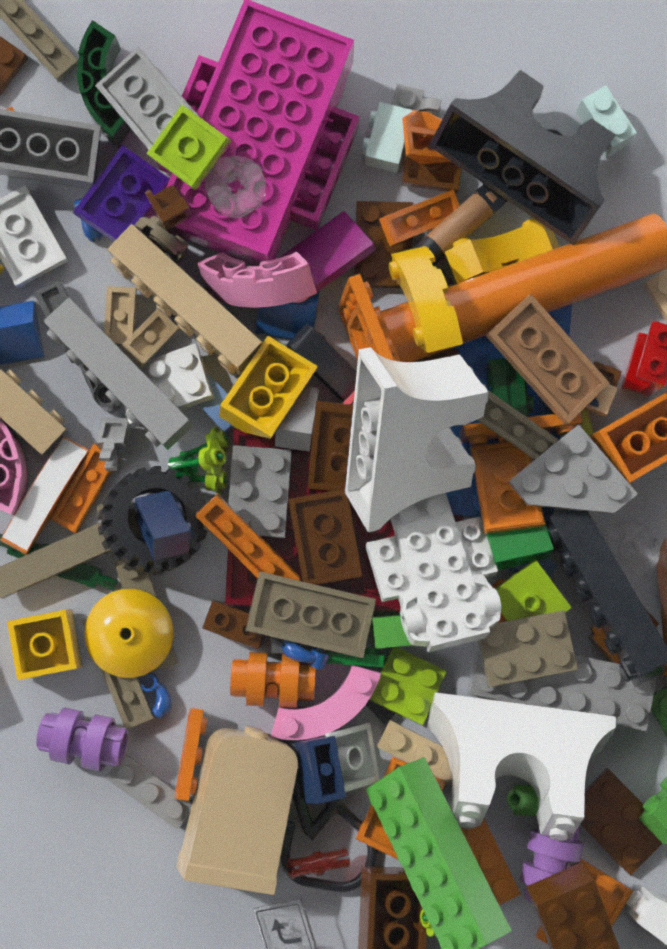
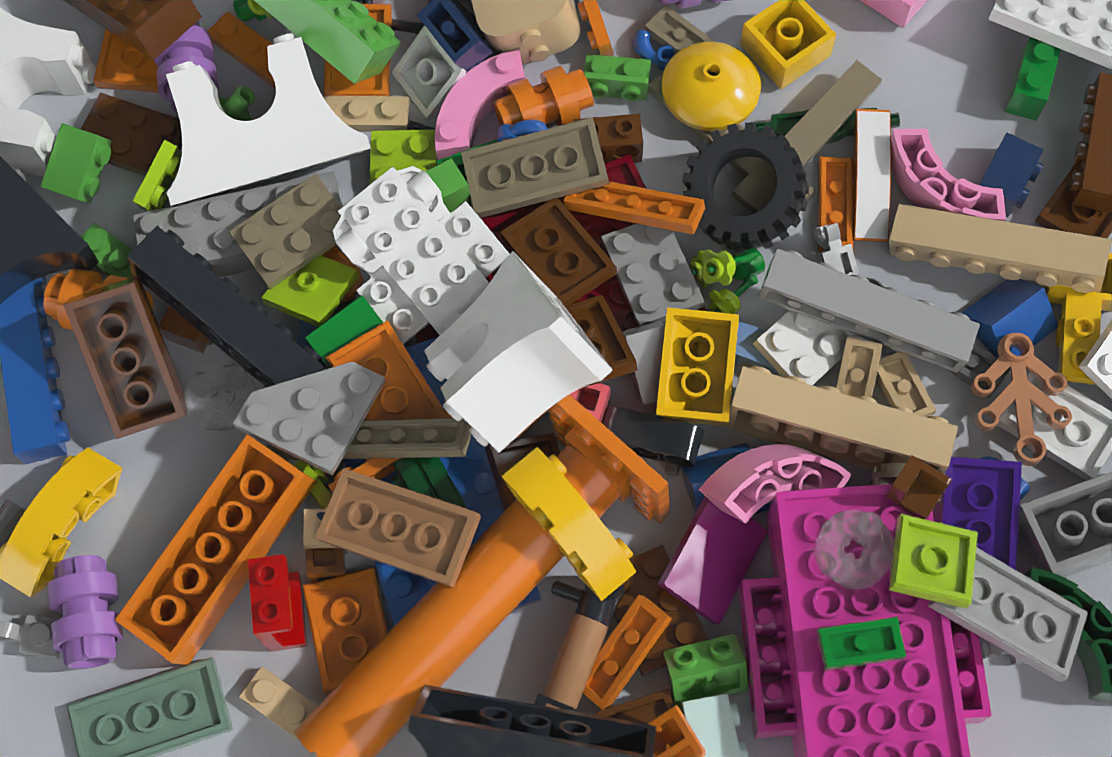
camera: 160 degrees right, 15 degrees down
dark blue brick [135,490,193,560] -> none
yellow brick [445,218,559,284] -> none
none -> lime plate [133,140,182,212]
none -> orange tile [302,568,389,695]
none -> bright green bracket [583,54,651,101]
none -> bright green bracket [663,634,748,707]
none -> green plate [817,617,906,671]
none -> nougat plant [971,333,1072,466]

